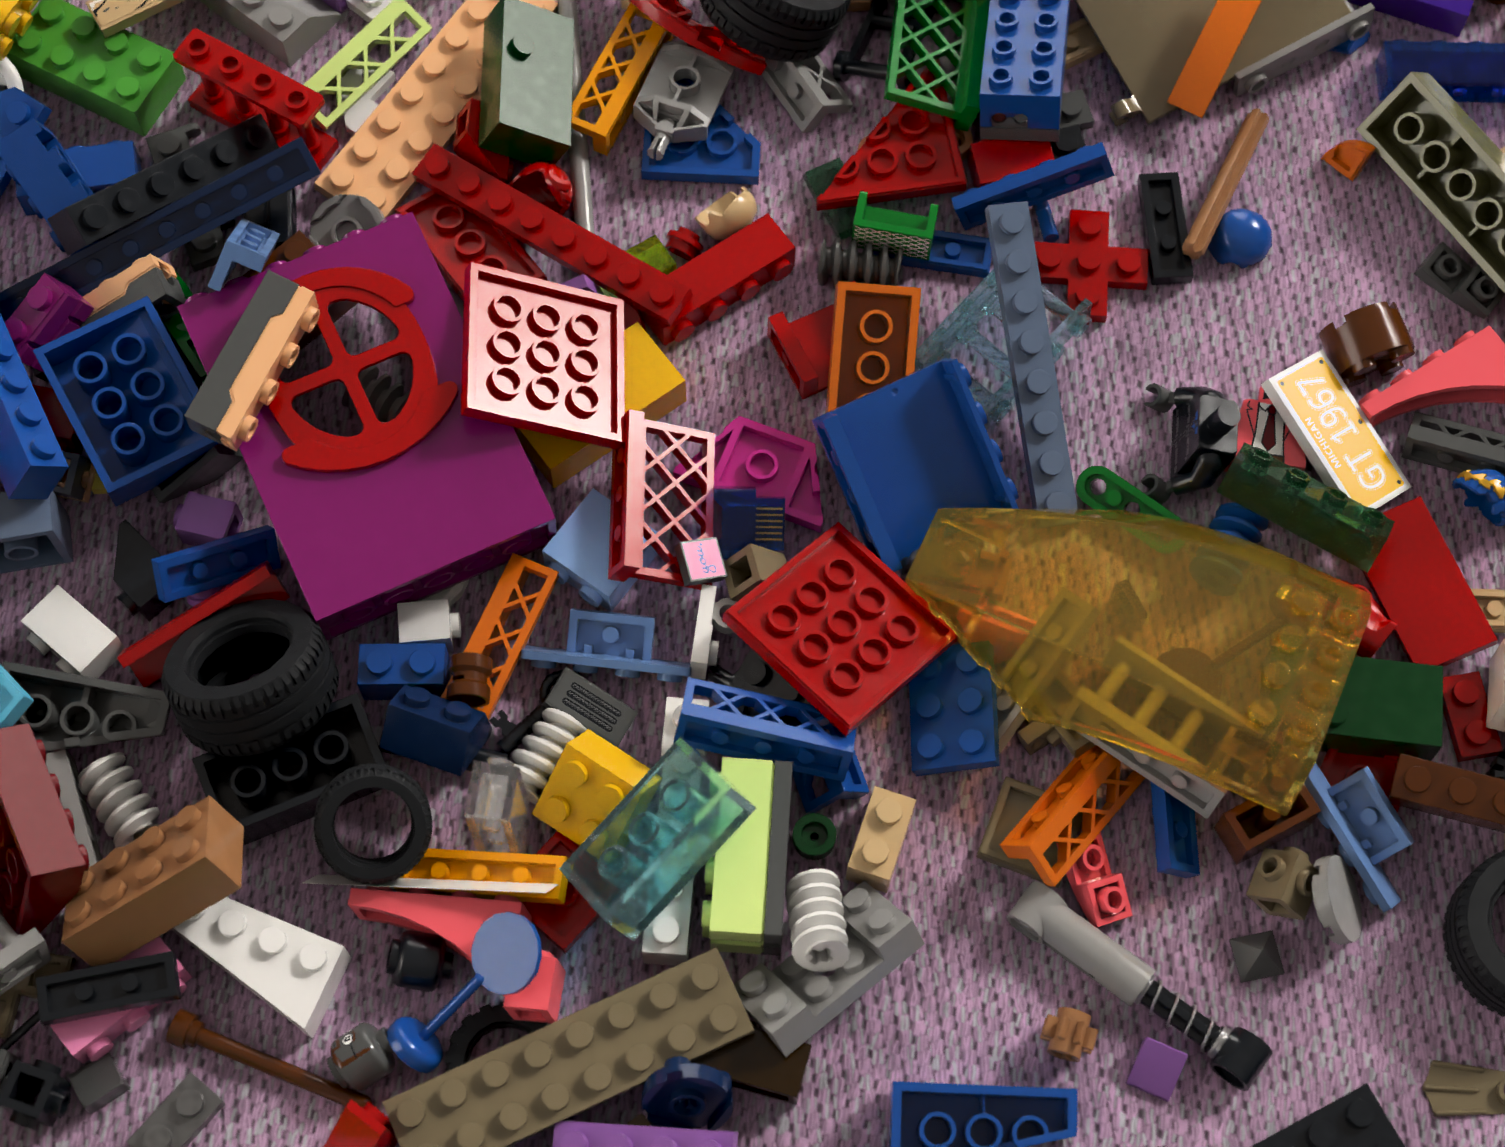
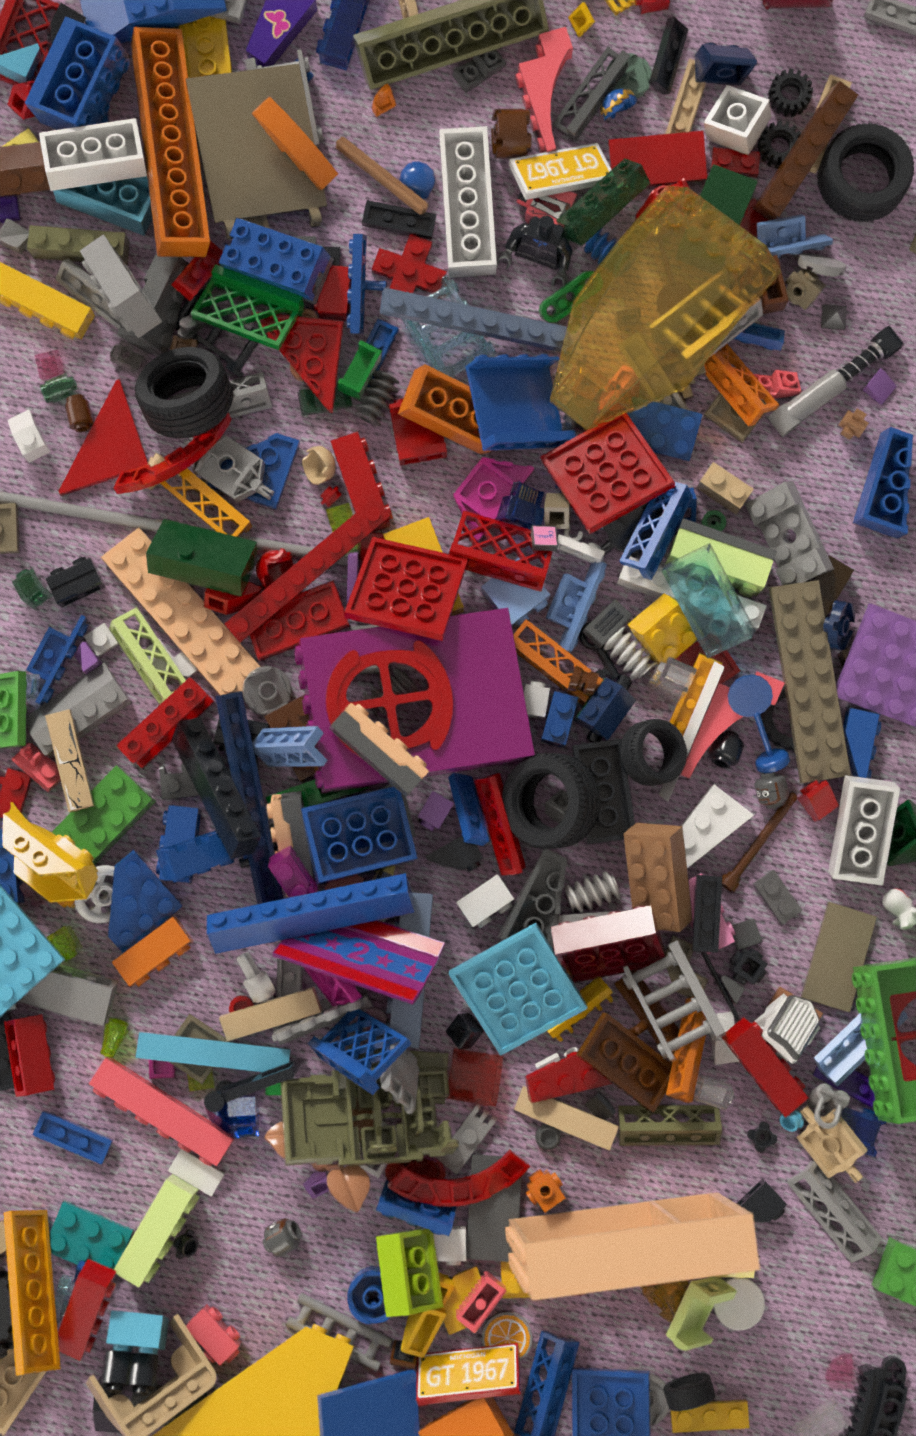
camera: 75 degrees left, 15 degrees up
white piece [785,869,850,972] -> none
none -> white brick [439,126,497,278]

